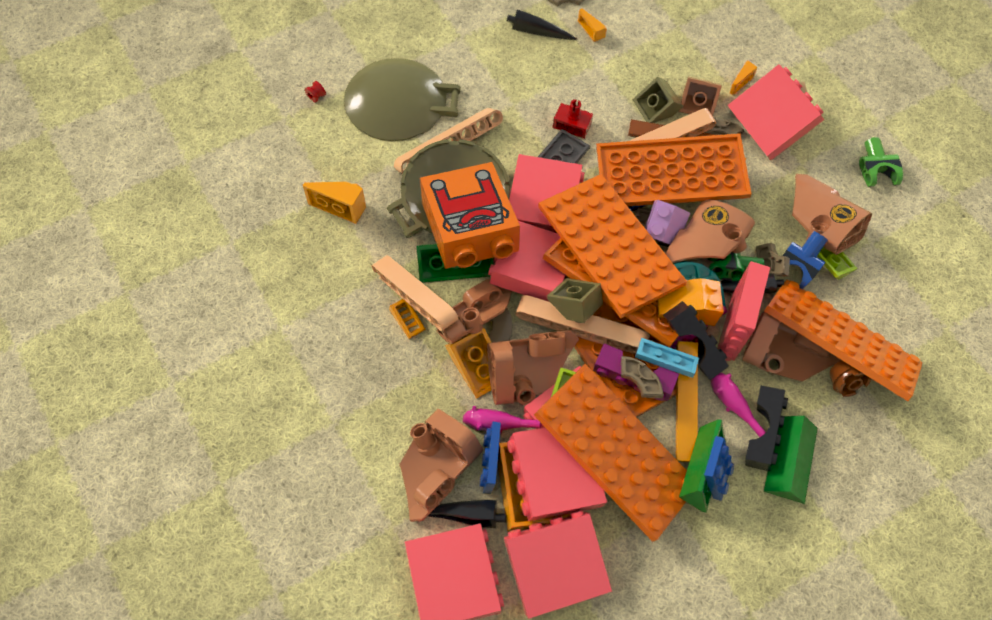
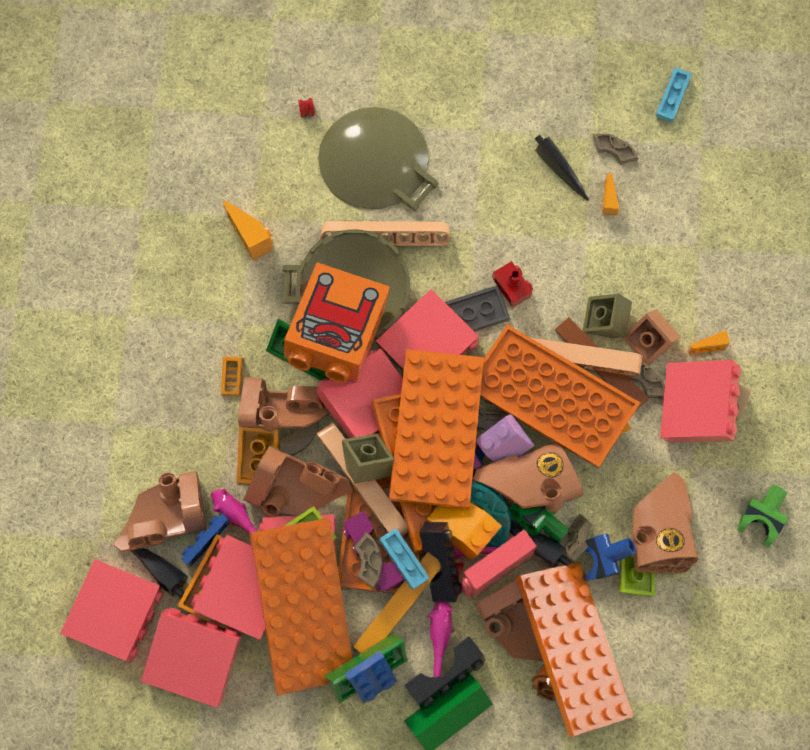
camera: 40 degrees right, 10 degrees up
light nougat beam [371,255,458,331] -> none

